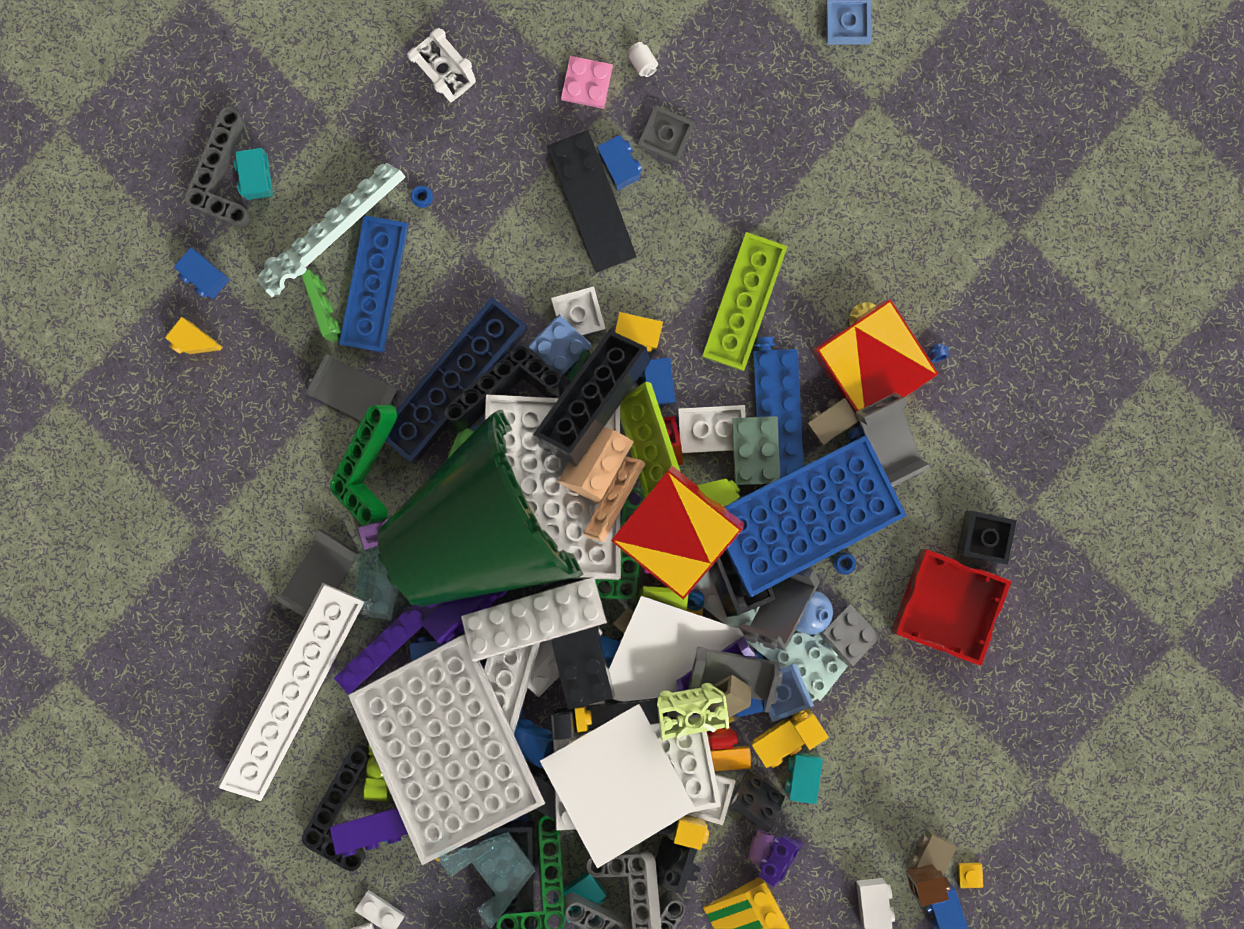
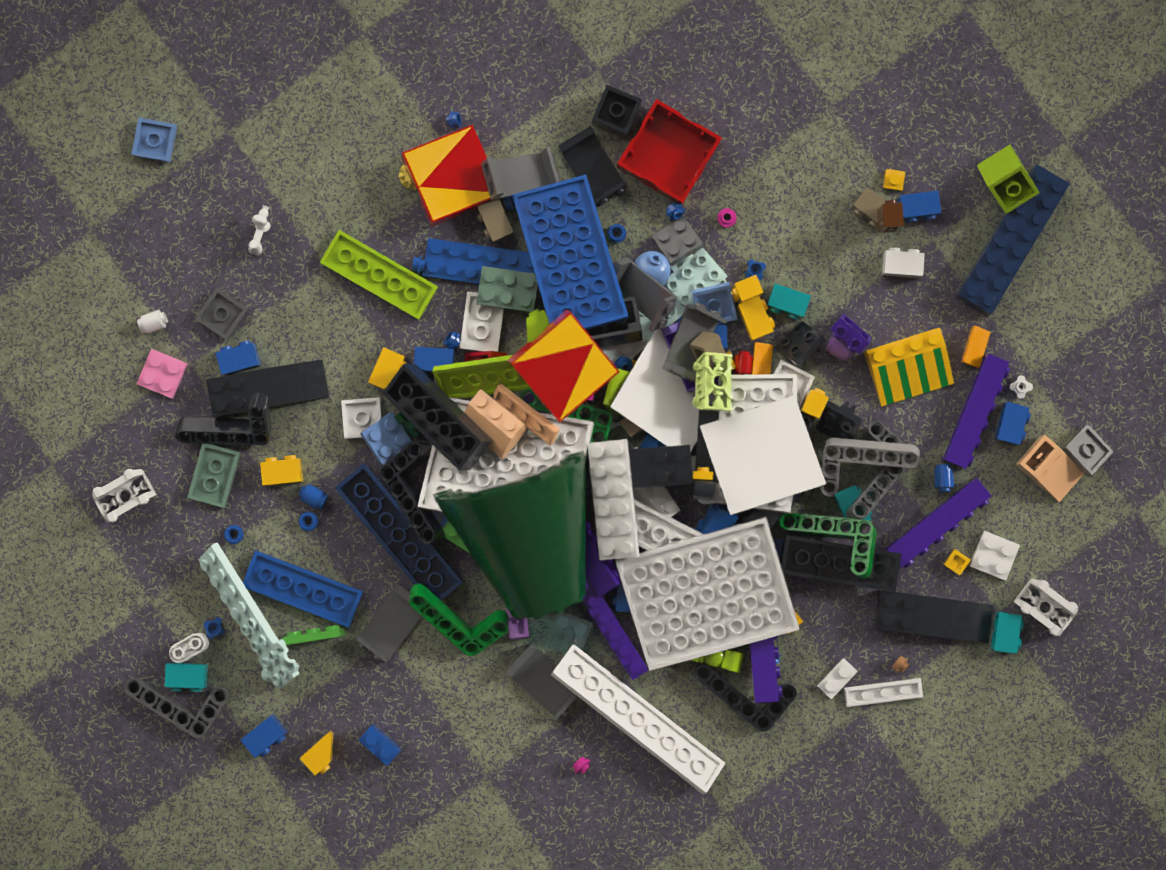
camera: 85 degrees left, 0 degrees up
clear light blue wing [438,832,535,928] -> none
none -> white brick [169,633,210,663]
none -> black beam [175,392,272,445]
none -> sand green plate [187,443,241,508]
none -> blue plate [204,617,225,639]
none -> white piece [248,205,271,256]
none -> yellow brick [260,455,303,486]
none -> blue brick [298,484,329,509]
none -> blue plate [298,512,318,531]
none -> blue brick [358,724,402,766]
none -> blue plate [444,331,461,349]
none -> black panel [558,126,627,207]
none -> dark pink plate [572,757,590,774]
none -> blue plate [666,202,686,221]
none -> dark pink plate [717,208,737,228]
none -> blue plate [745,259,766,281]

